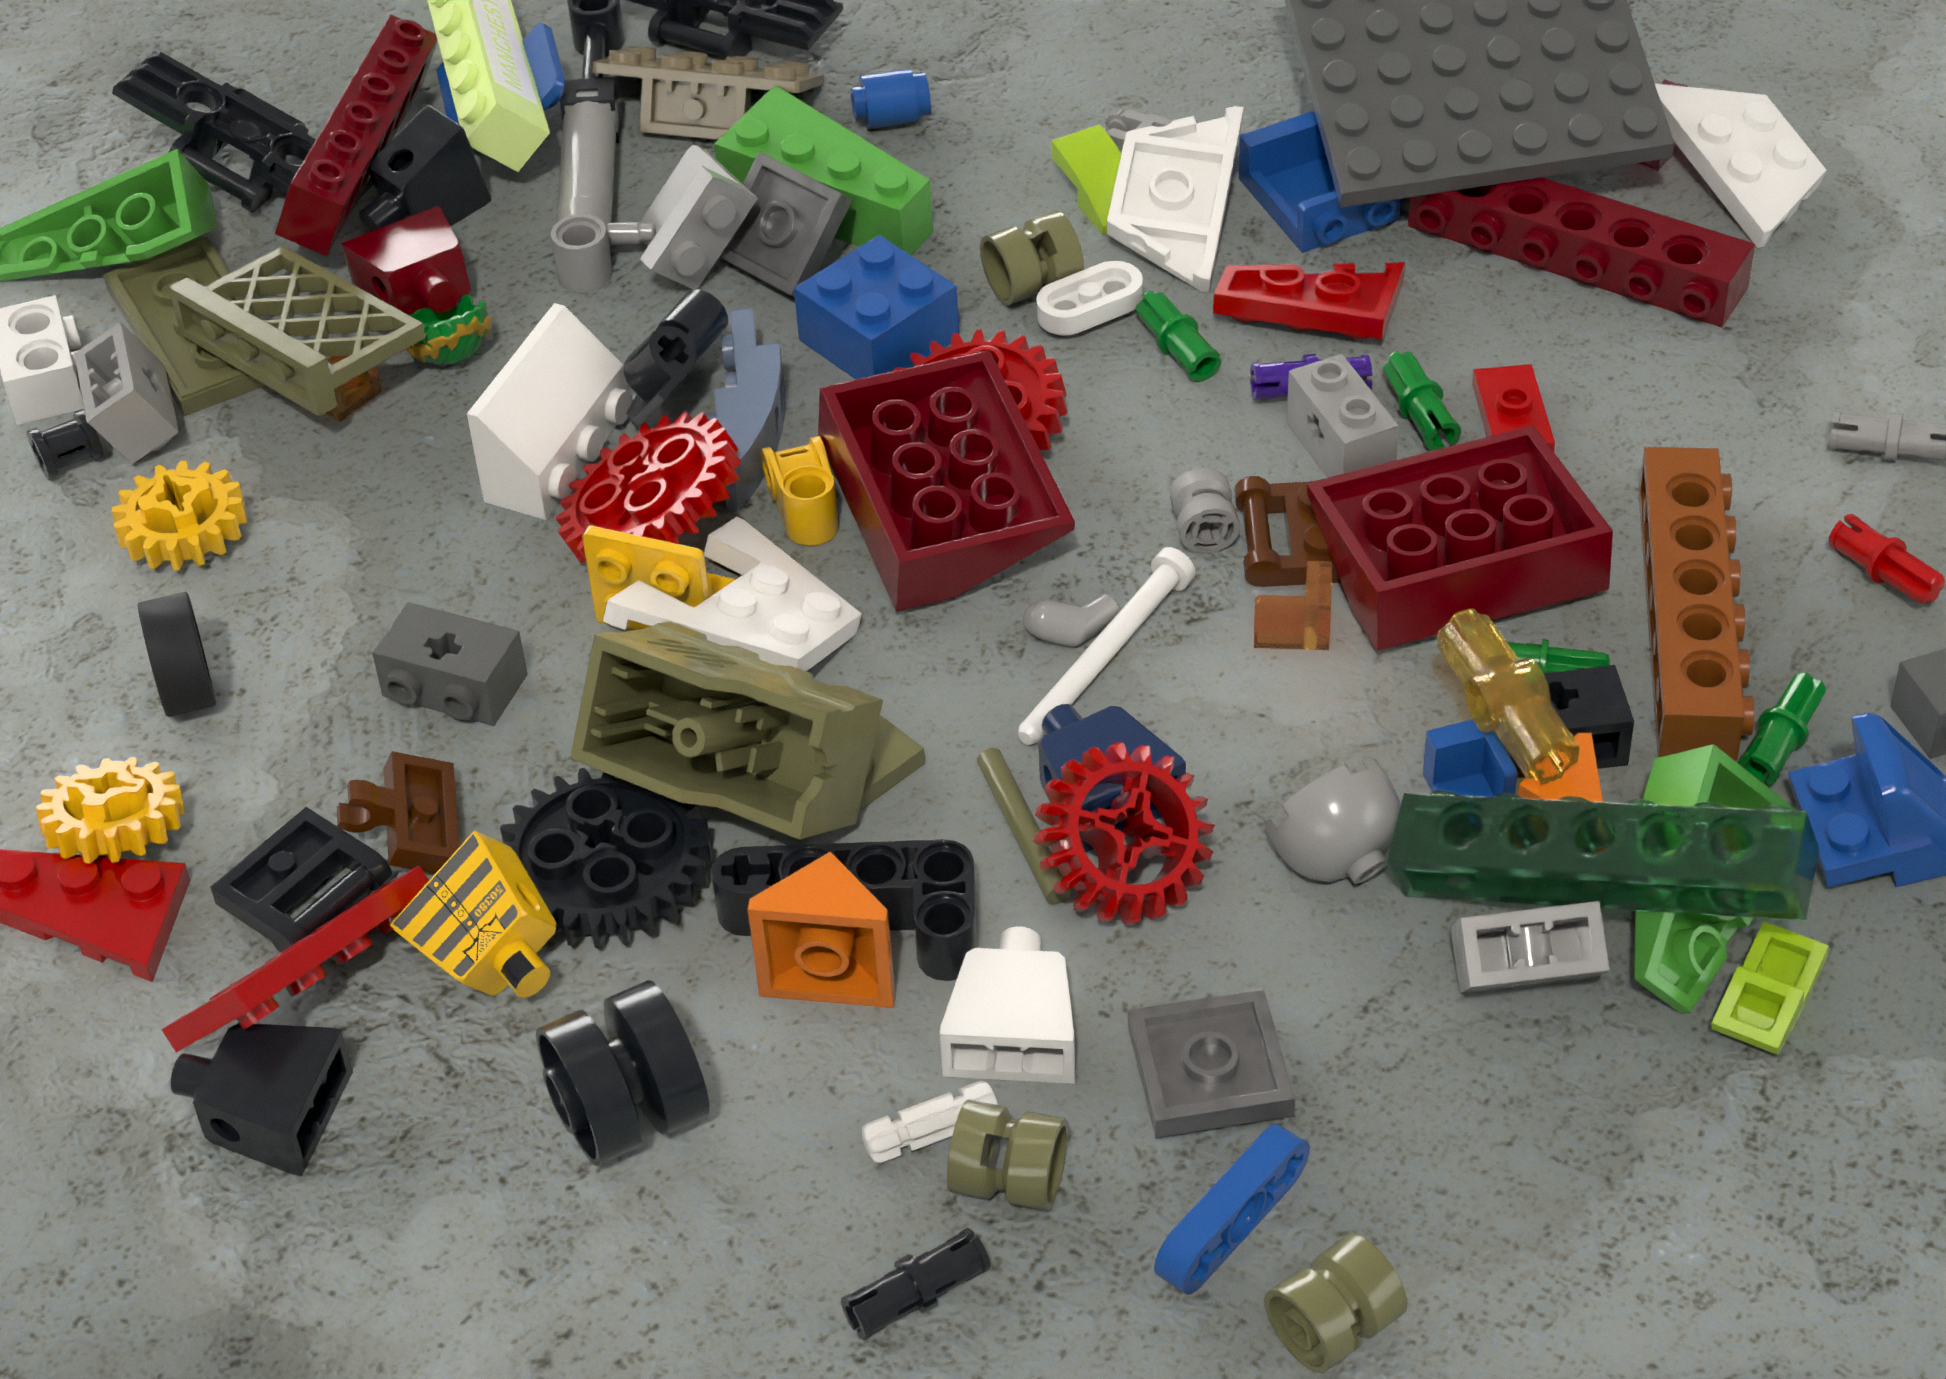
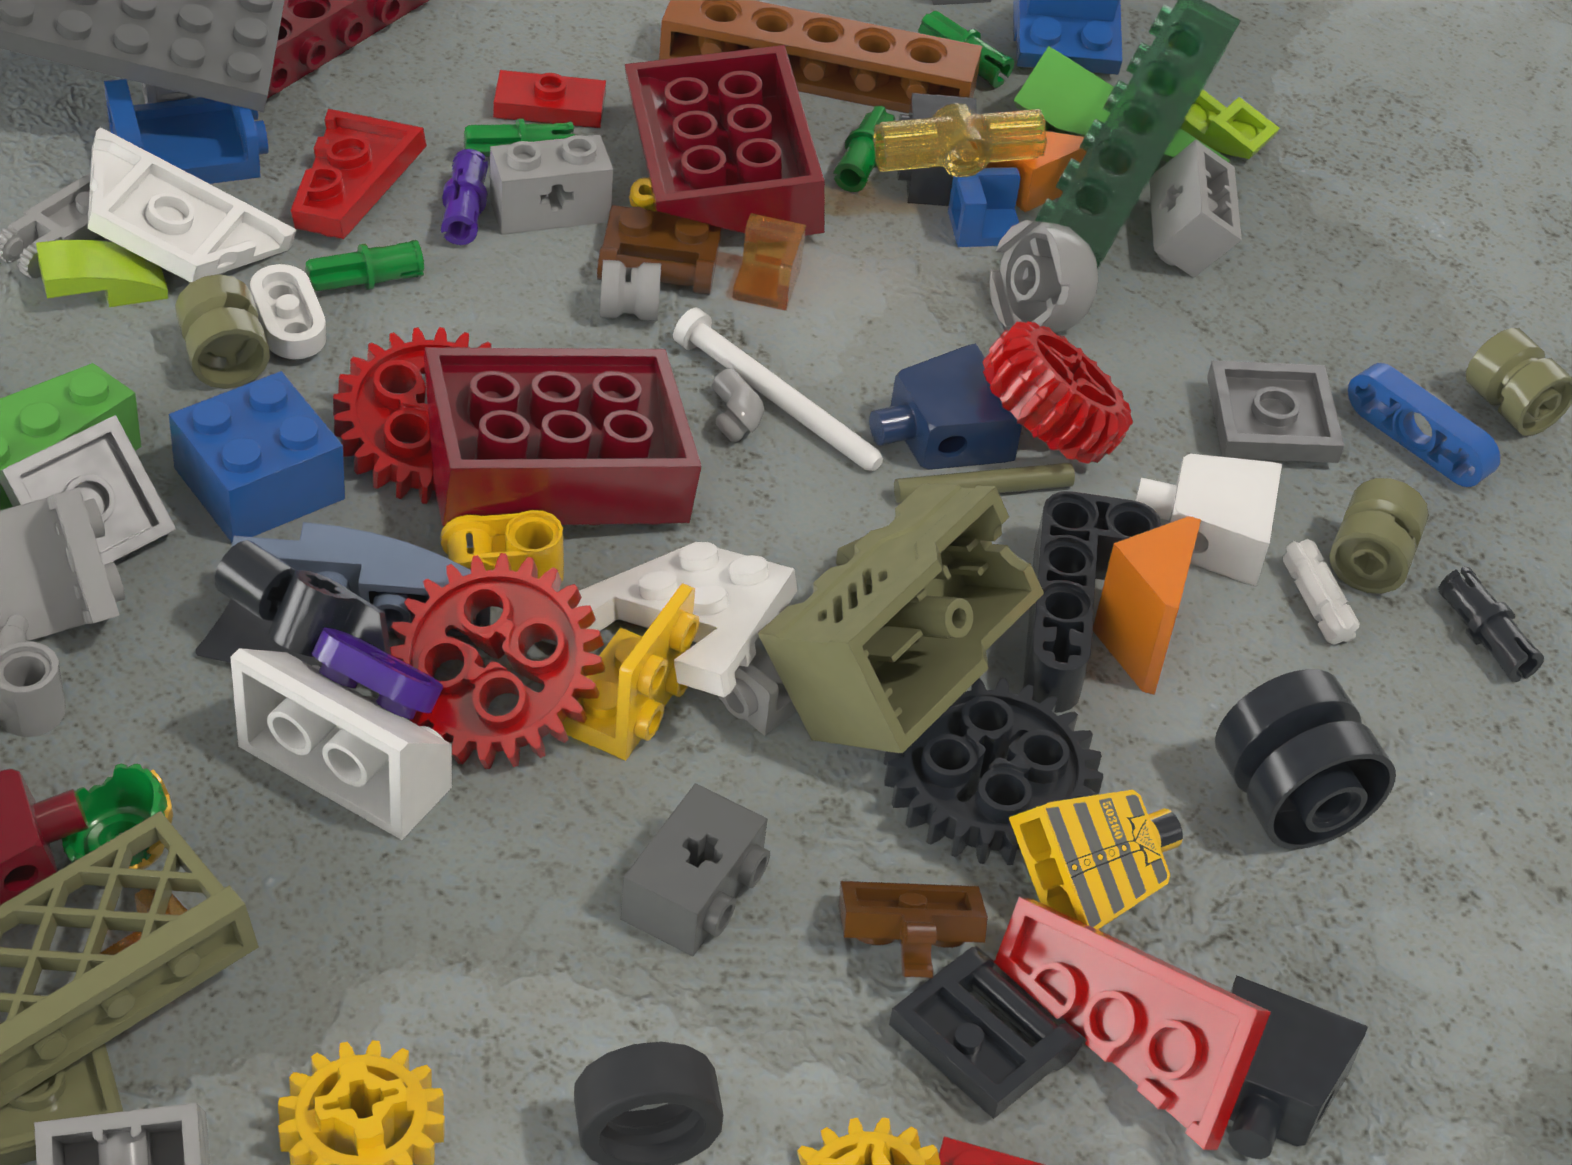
camera: 90 degrees left, 0 degrees up
none -> dark purple plate [312,628,443,719]

